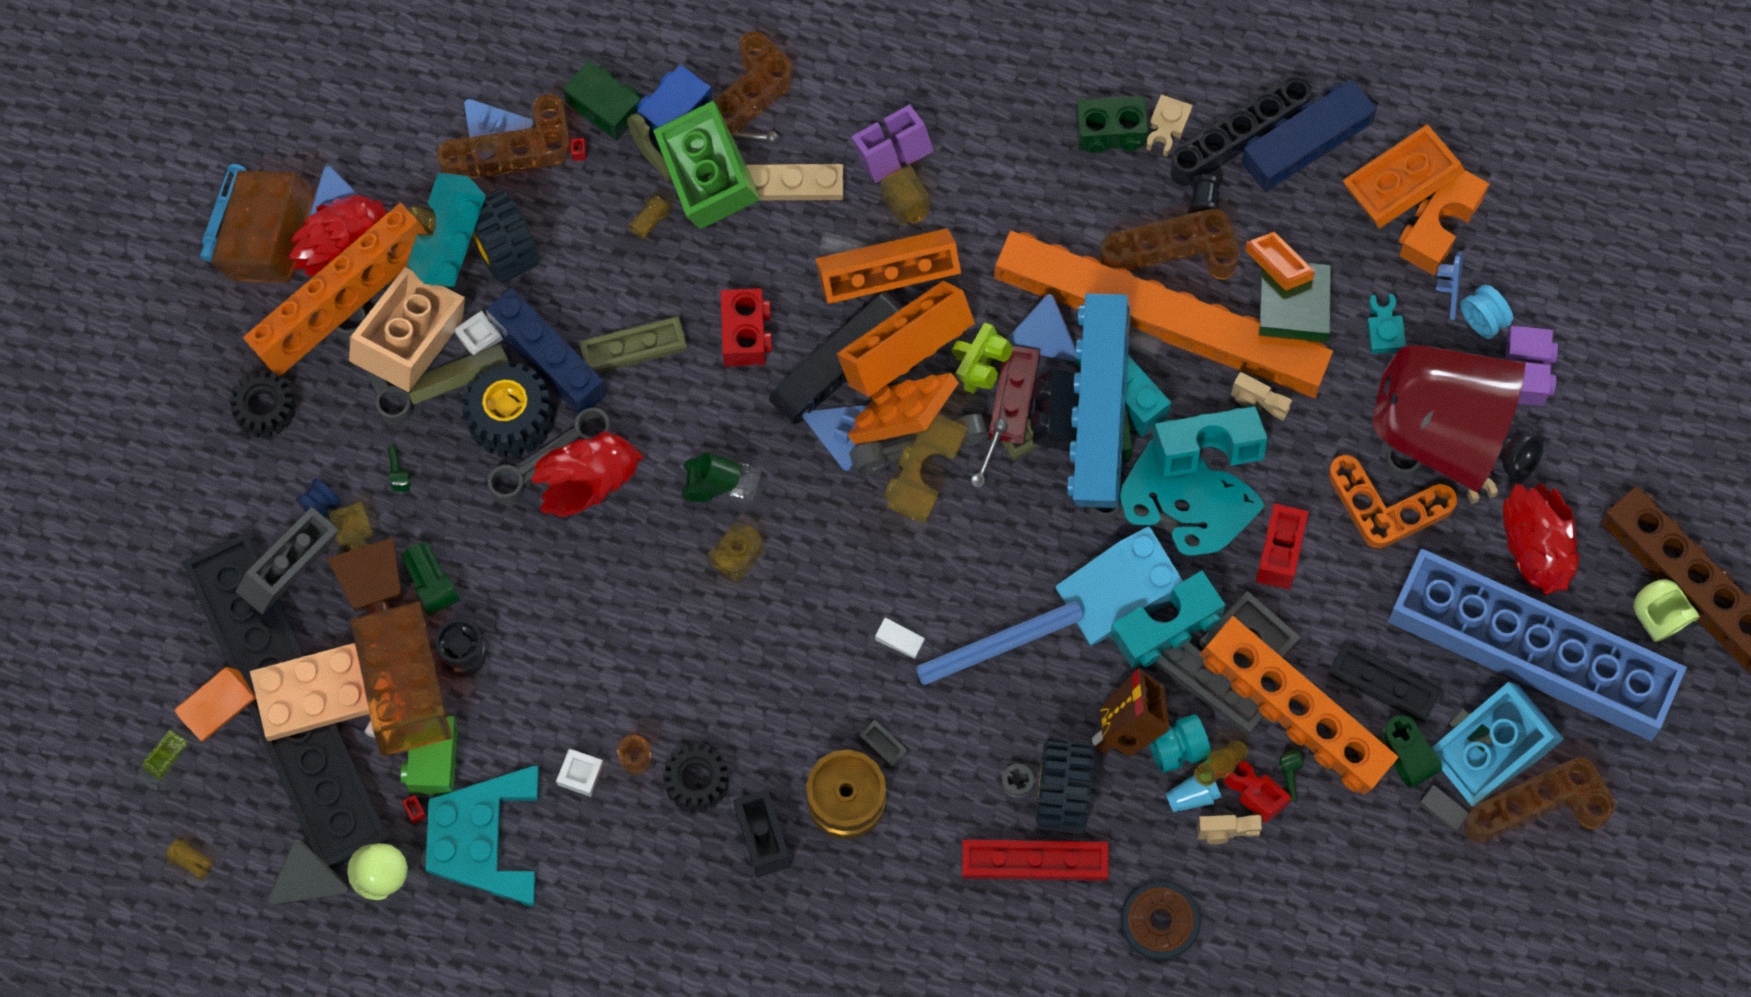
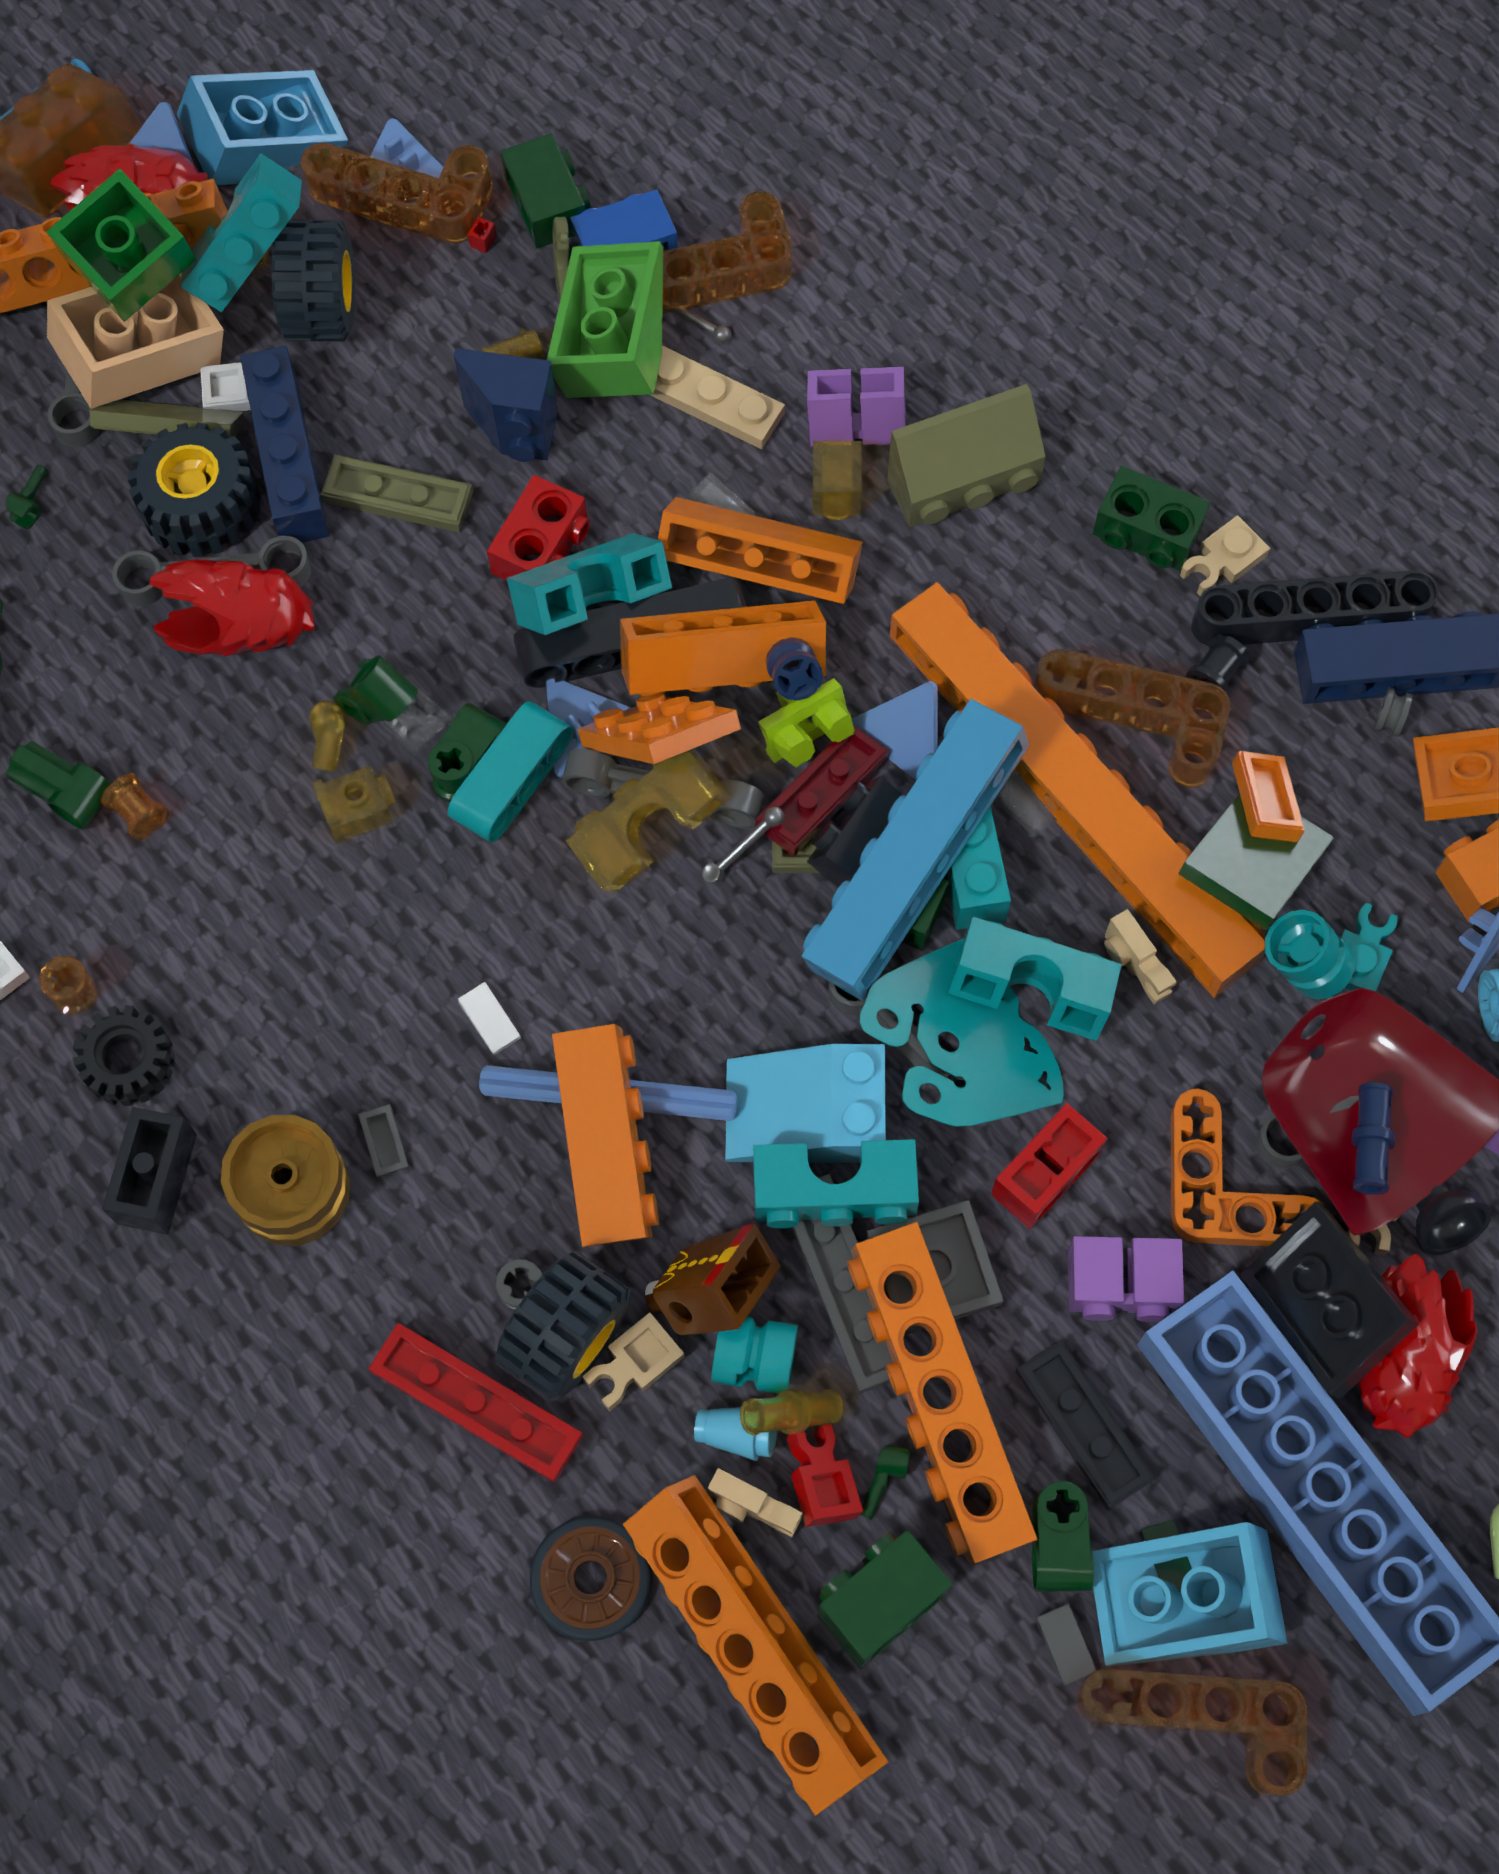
camera: 30 degrees right, 0 degrees up
none -> dark green piece [6,740,114,830]
none -> green brick [46,169,196,322]
none -> clear orange bush [101,773,169,840]
none -> dark azure slope [177,70,348,185]
none -> clear yellow arm [309,700,345,772]
none -> dark green piece [428,703,507,803]
none -> teal beam [447,701,573,843]
none -> dark blue slope [454,348,558,462]
none -> teal arch [507,533,672,635]
none -> orange brick [552,1024,659,1247]
none -> tan plate [582,1312,685,1412]
none -> orange brick [623,1475,889,1816]
none -> dark blue wheel [765,638,823,701]
none -> dark green brick [817,1530,953,1670]
none -> olive slope [887,384,1046,527]
none -> medium lavender piece [1068,1236,1184,1322]
none -> black plate [1240,1202,1419,1399]
none -> teal wheel [1265,910,1355,1000]
none -> dark blue pin [1351,1082,1396,1195]
none -> dark grey bush [1374,687,1413,737]

